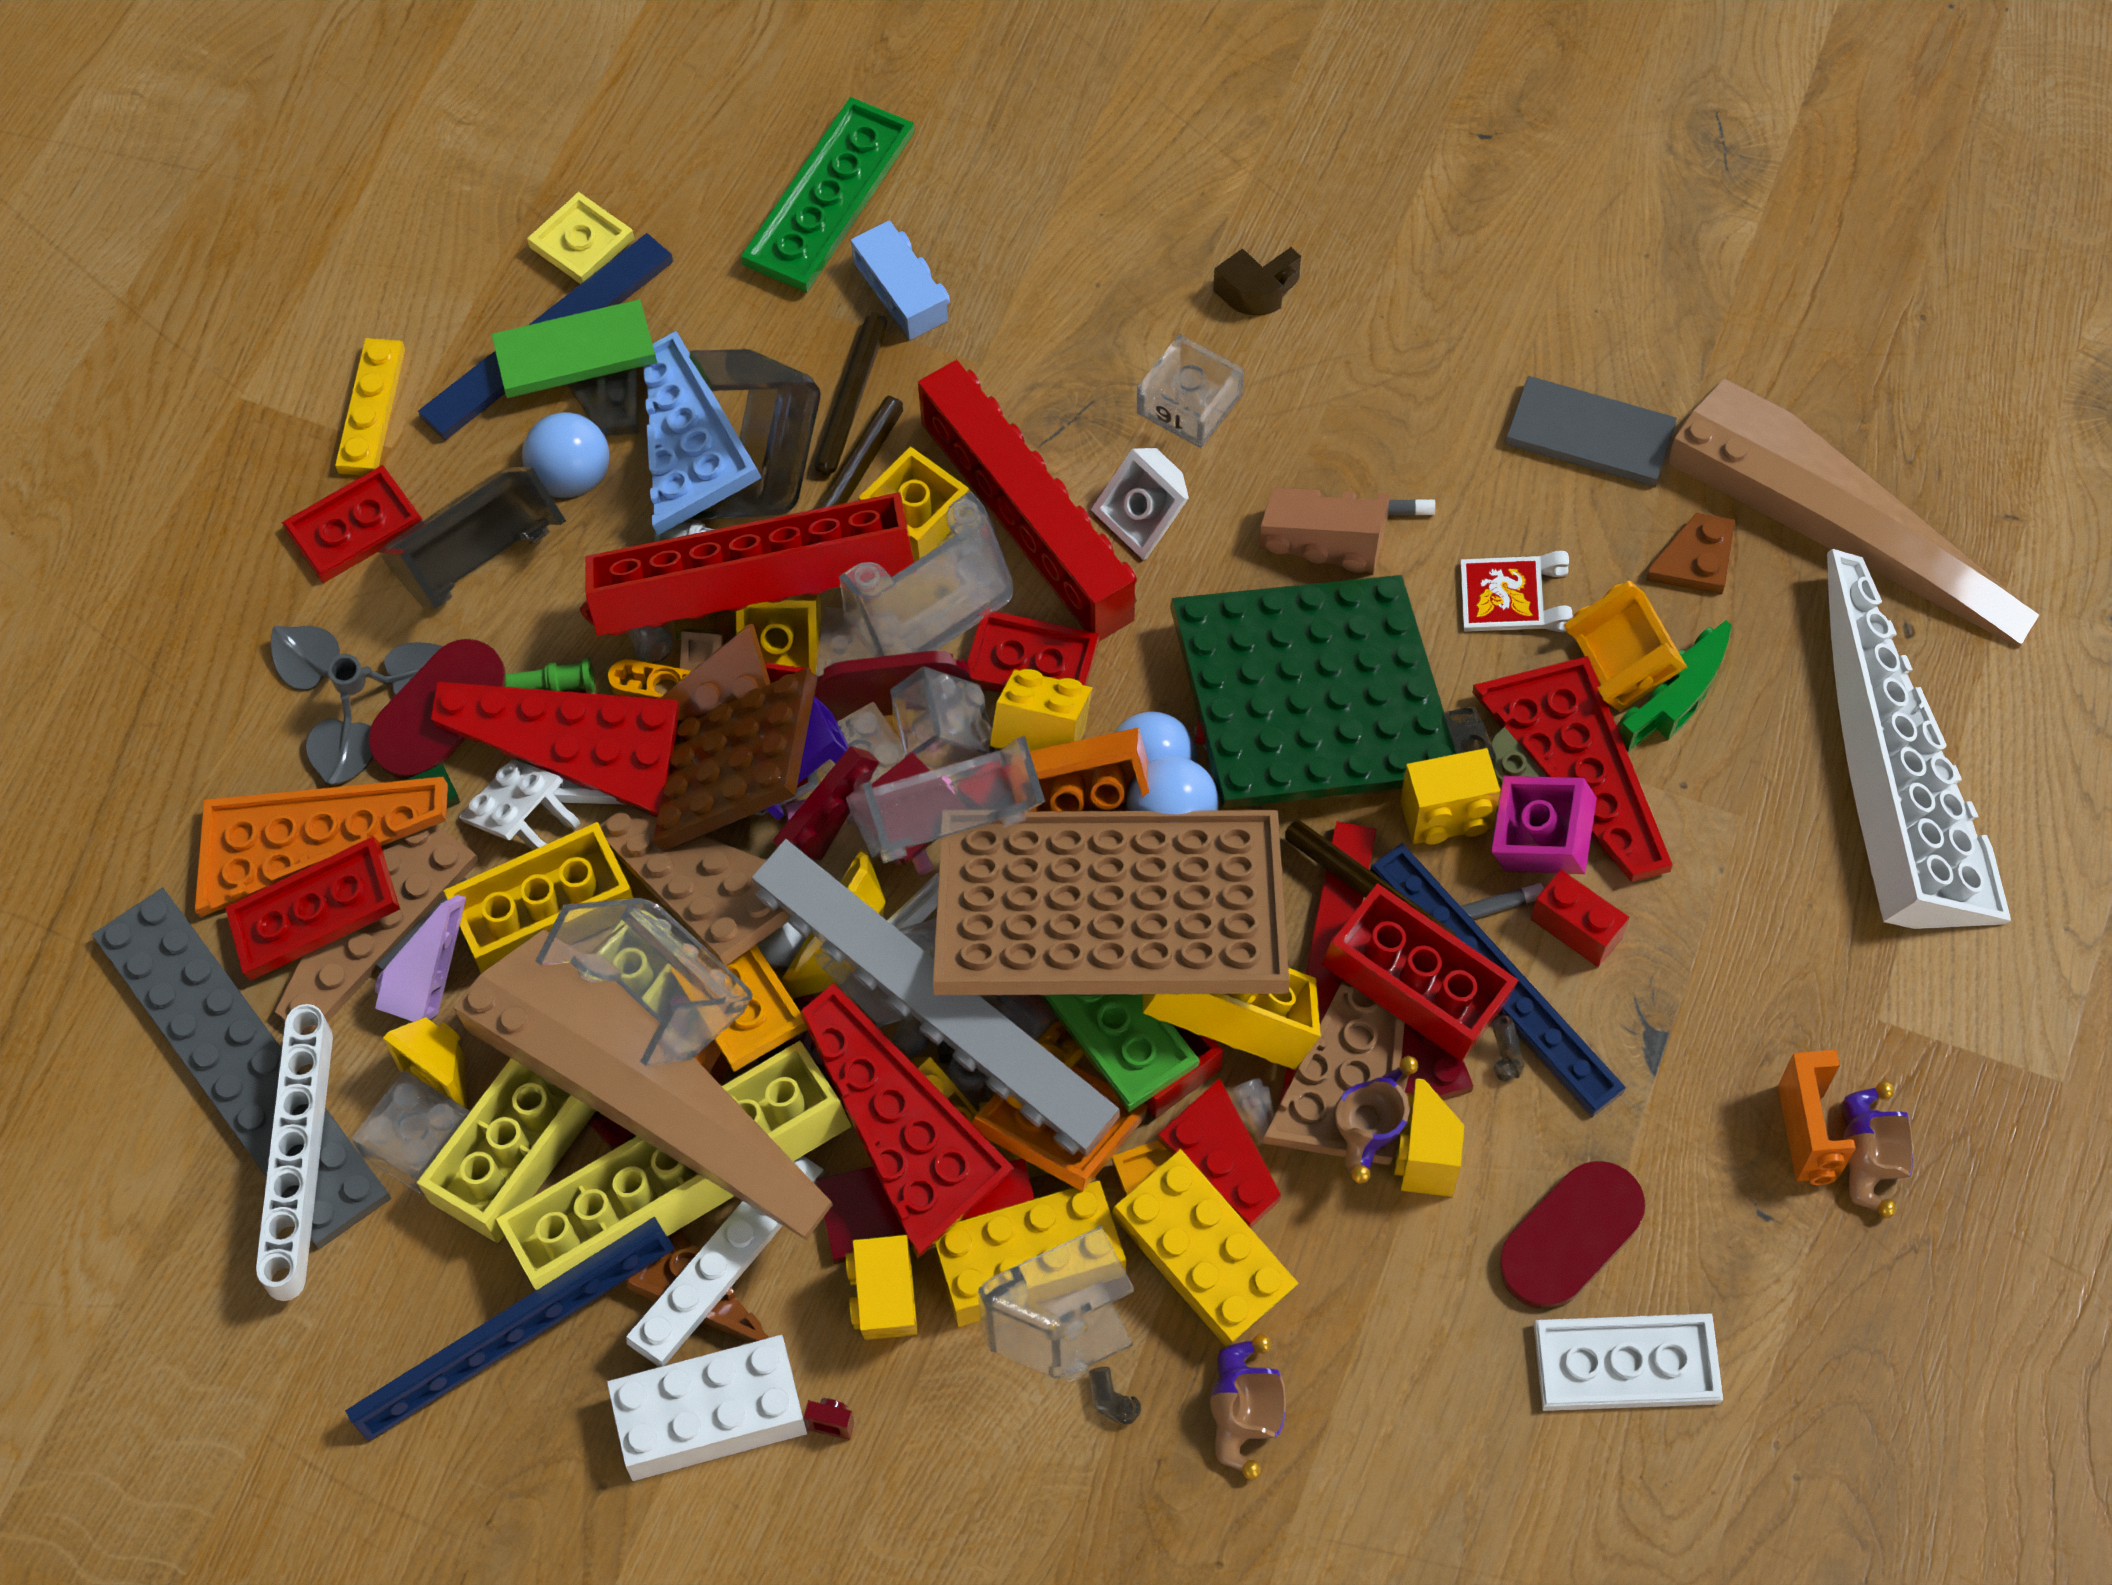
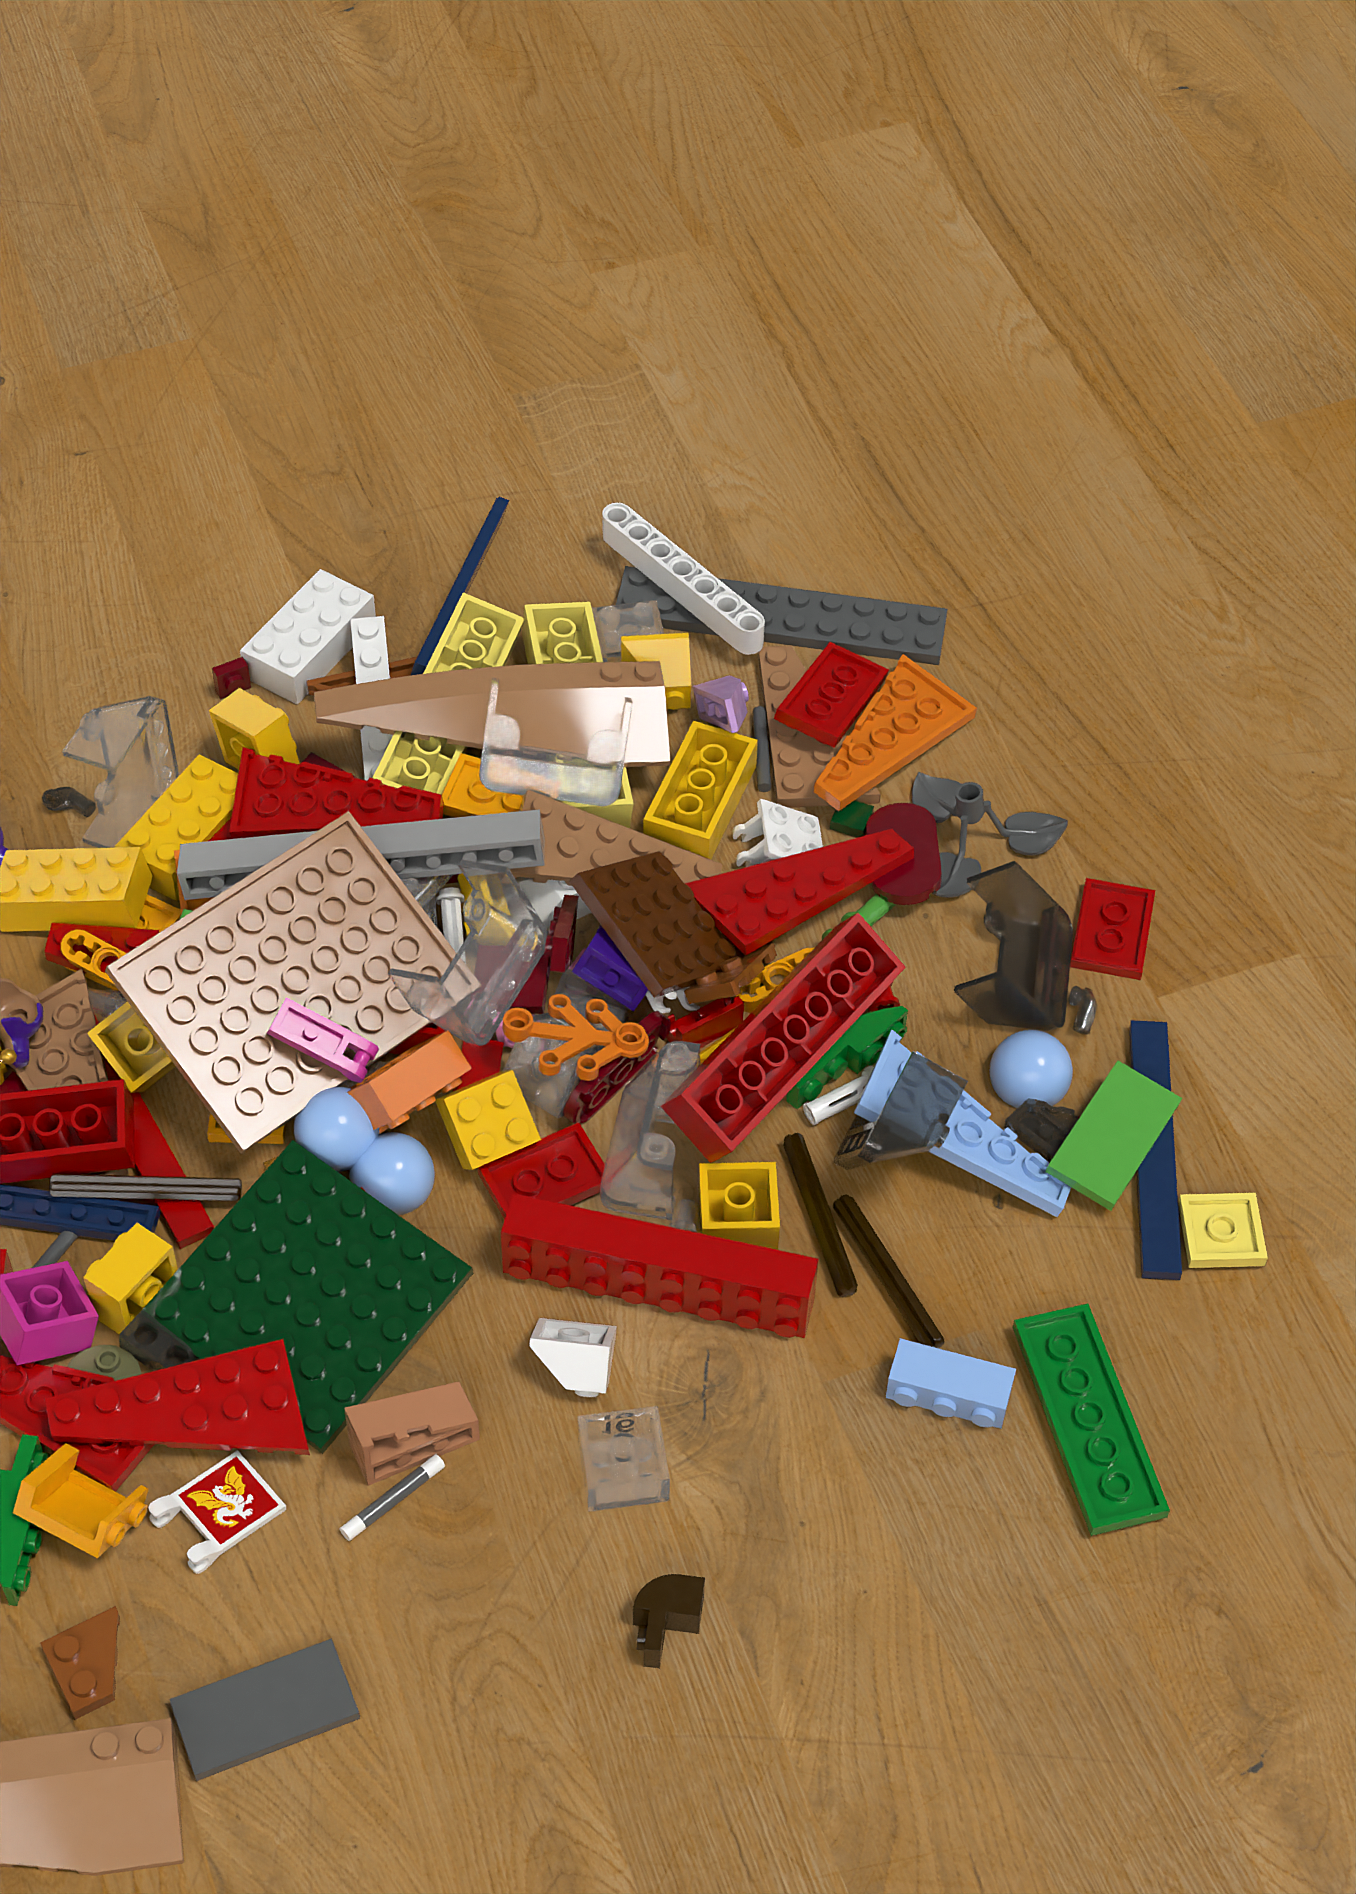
camera: 135 degrees right, 10 degrees down
yellow plate [335,338,405,476] -> none
none -> red wing [44,1339,310,1455]
none -> light orange beam [61,930,127,990]
none -> plate [267,997,379,1083]
none -> orange plant [502,994,649,1081]
none -> clear smoke arm [1068,986,1098,1034]

